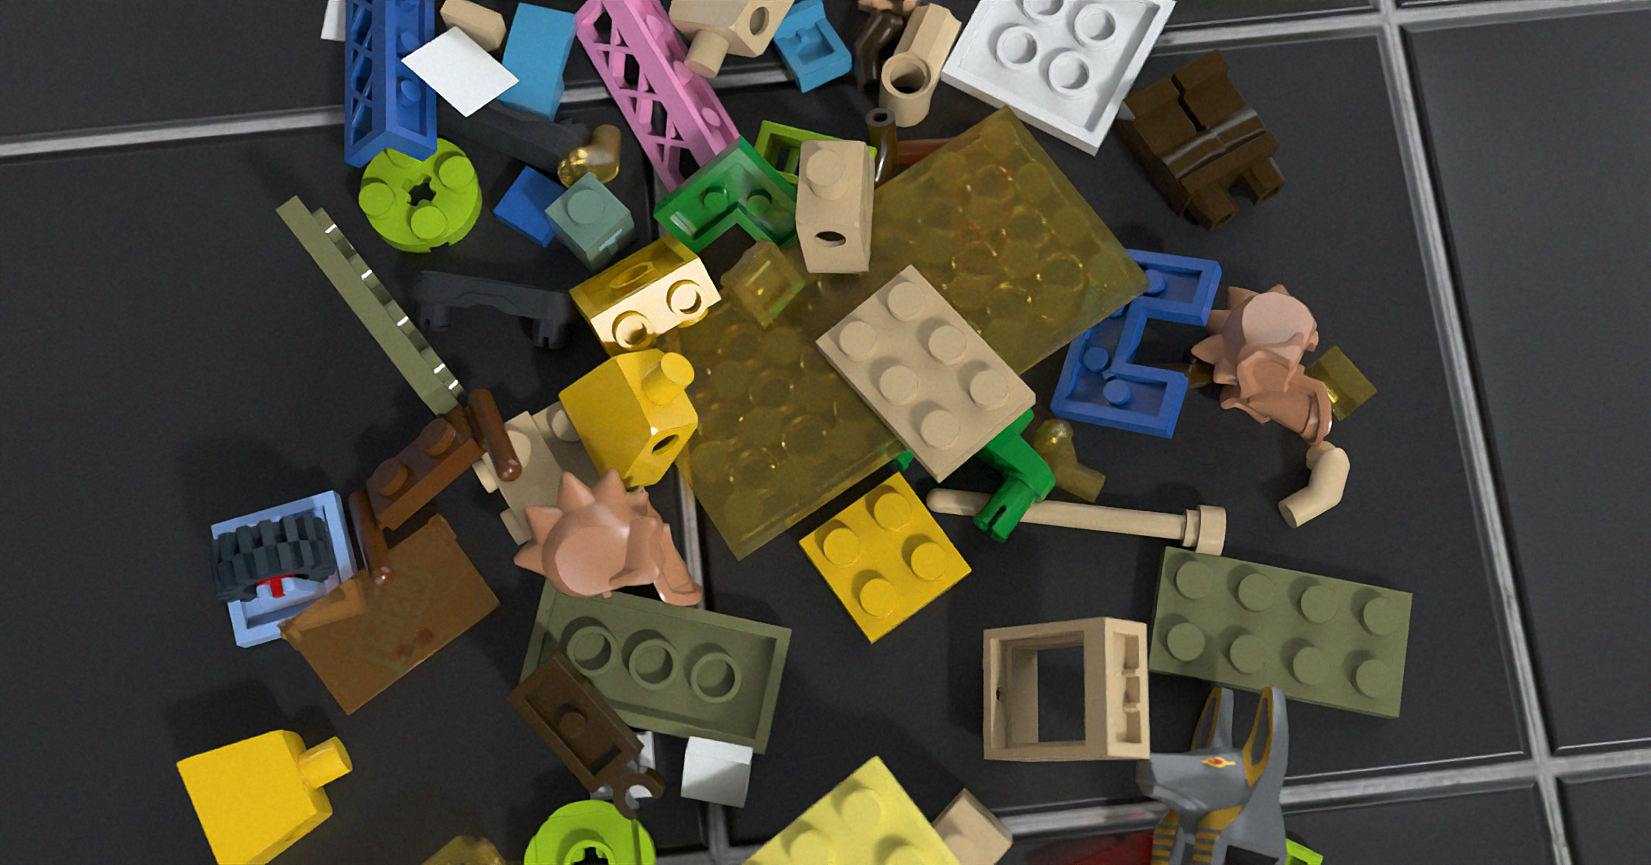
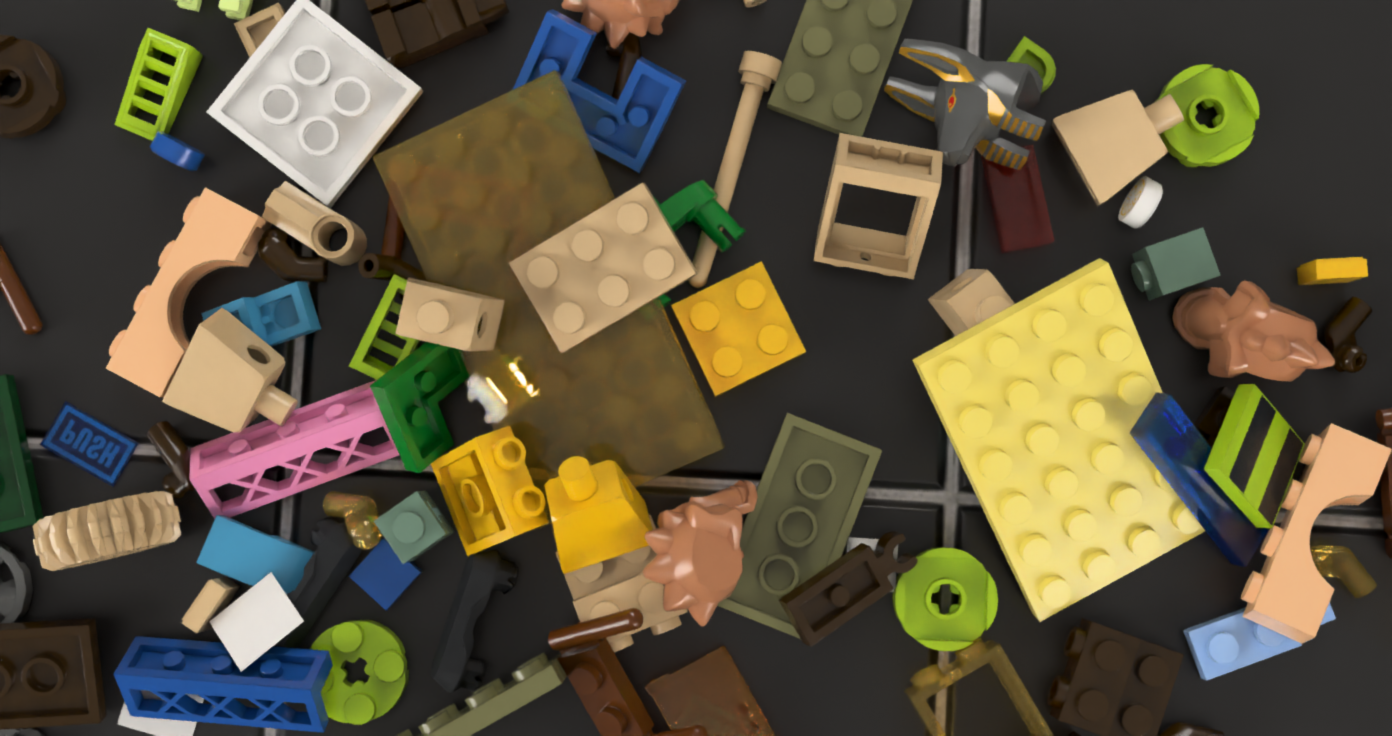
camera: 80 degrees left, 10 degrees up
white tile [681,736,753,808] -> none
clear yellow arm [1033,418,1106,503] -> none

